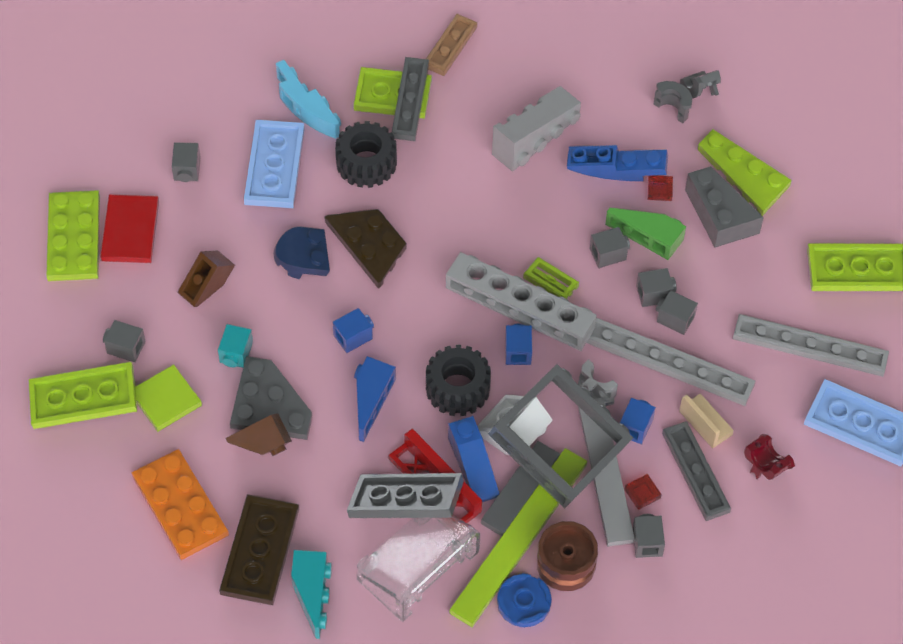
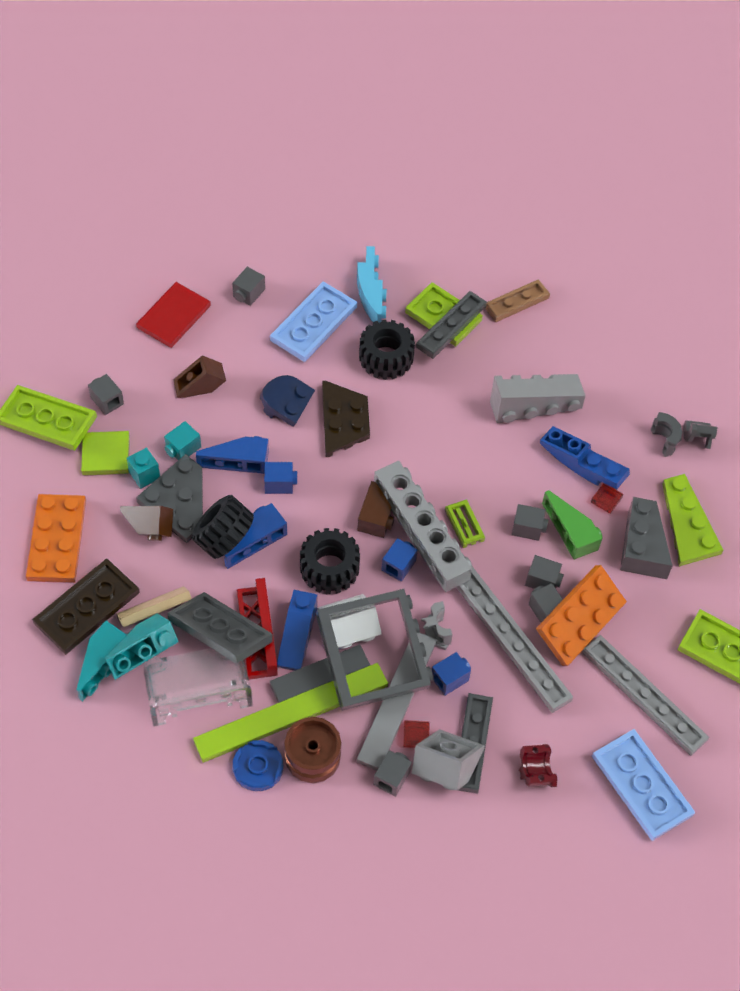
camera: 30 degrees right, 0 degrees up
lime plate [46,190,100,281] -> none
tan panel [679,393,734,449] -> none
none -> teal slope [105,613,179,680]
none -> tan tile [116,586,192,627]
none -> teal brick [126,447,160,489]
none -> black tyre [192,495,254,559]
none -> blue slope [196,436,269,474]
none -> reddish brown slope [357,481,394,538]
none -> light grey slope [412,729,484,790]
none -> orange plate [536,565,627,666]

